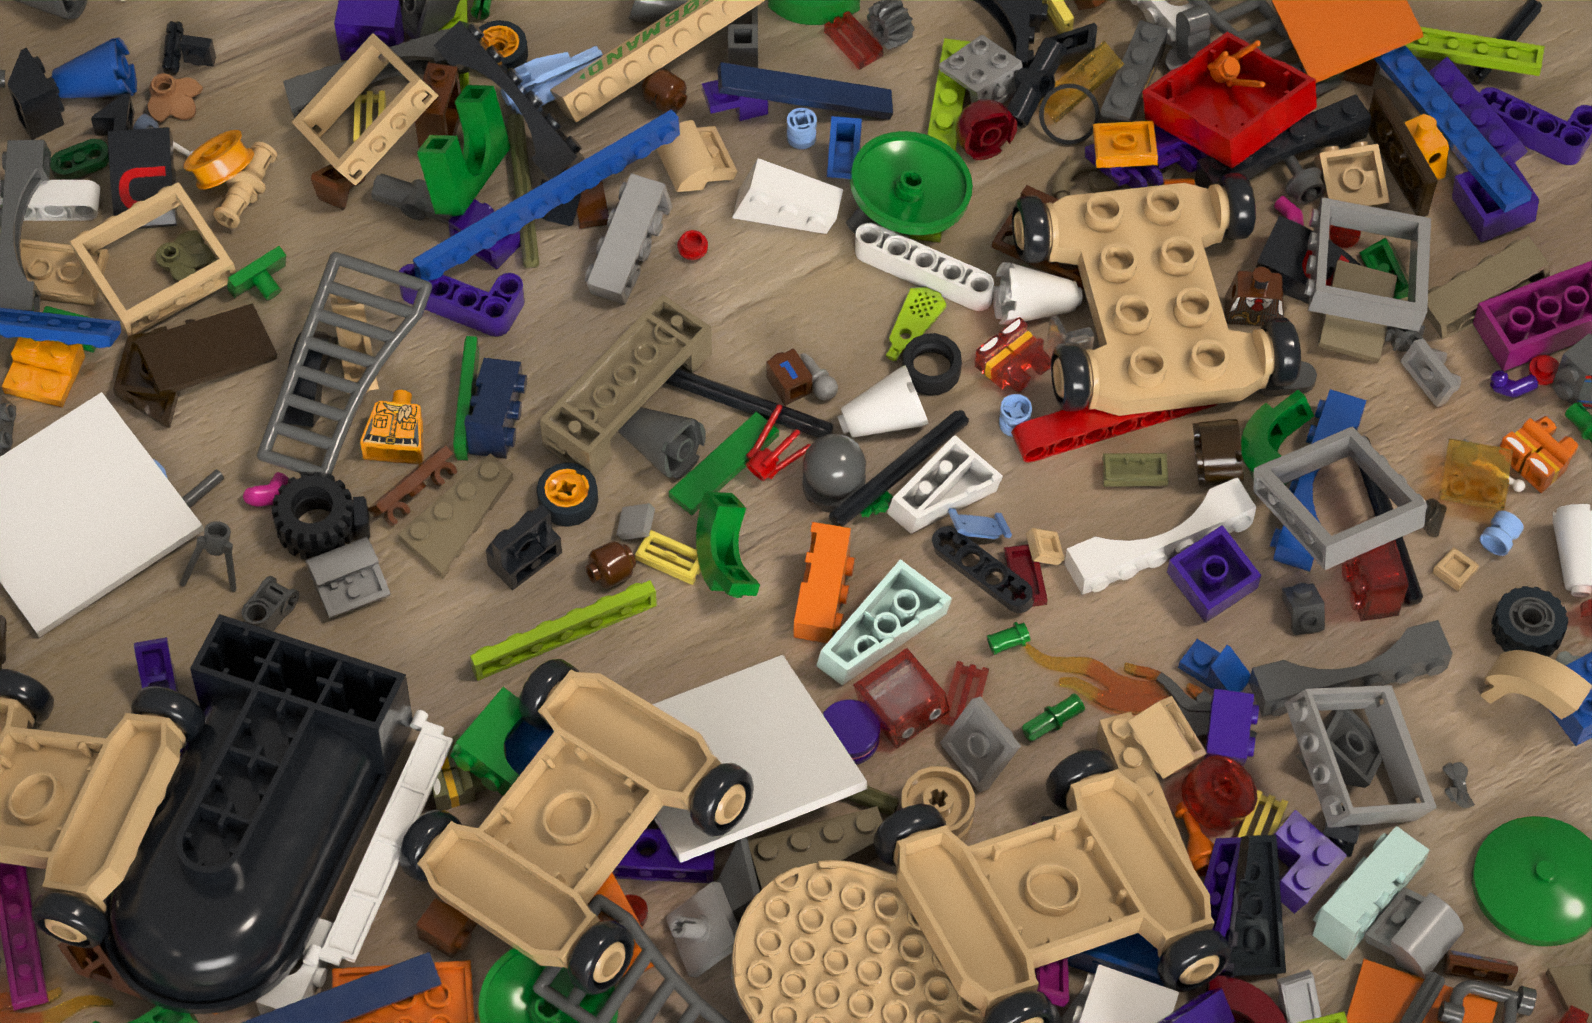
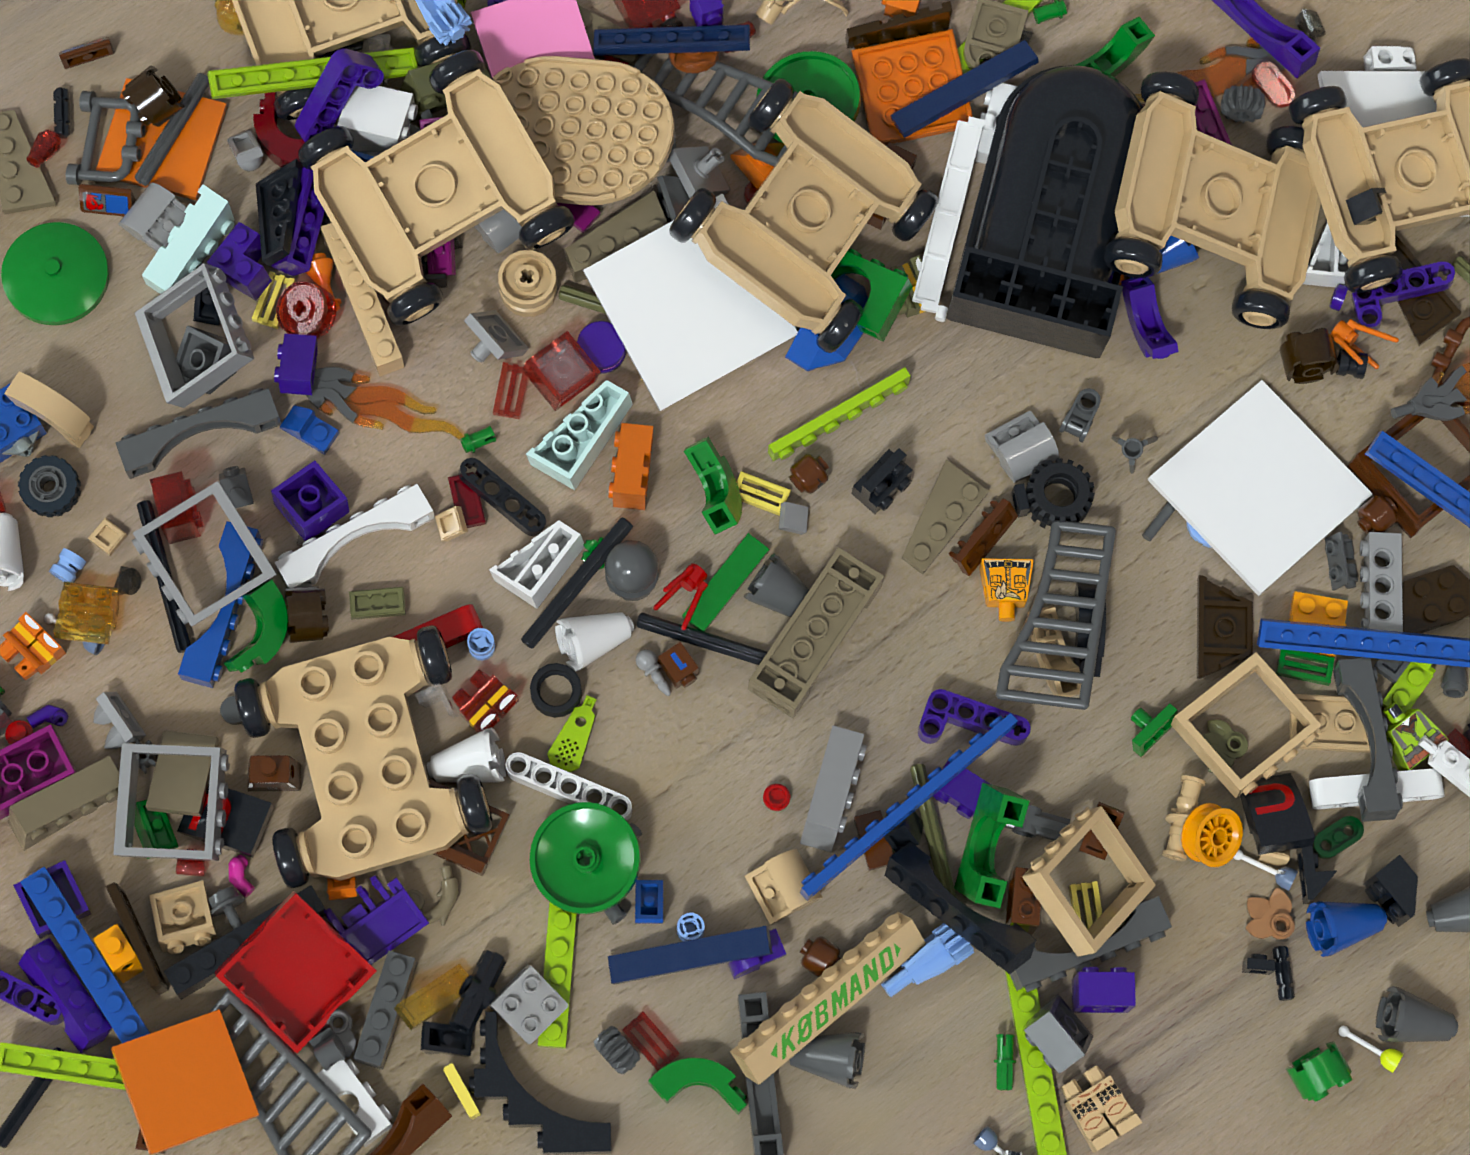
camera: 170 degrees right, 15 degrees up
dark brown tile [135,303,277,397] -> none
dark pink arm [243,472,289,507] -> none
green tile [453,336,480,461] -> none
dark blue wedge [464,358,527,459] -> none
wheel [478,20,528,70] -> none
wheel [536,462,598,527] -> none
white wedge [732,158,843,234] -> none
medium blue piece [948,508,1012,539] -> none
dark red cylinder [955,99,1017,160] -> none
green axle [1022,693,1085,742] -> none
black piece [1039,84,1100,145] -> none
light orange tile [1093,121,1158,168] -> none
tan slope [1128,696,1207,779] -> none
orange plant [1208,40,1265,88] -> none
dark grey piece [1443,762,1475,808] -> none

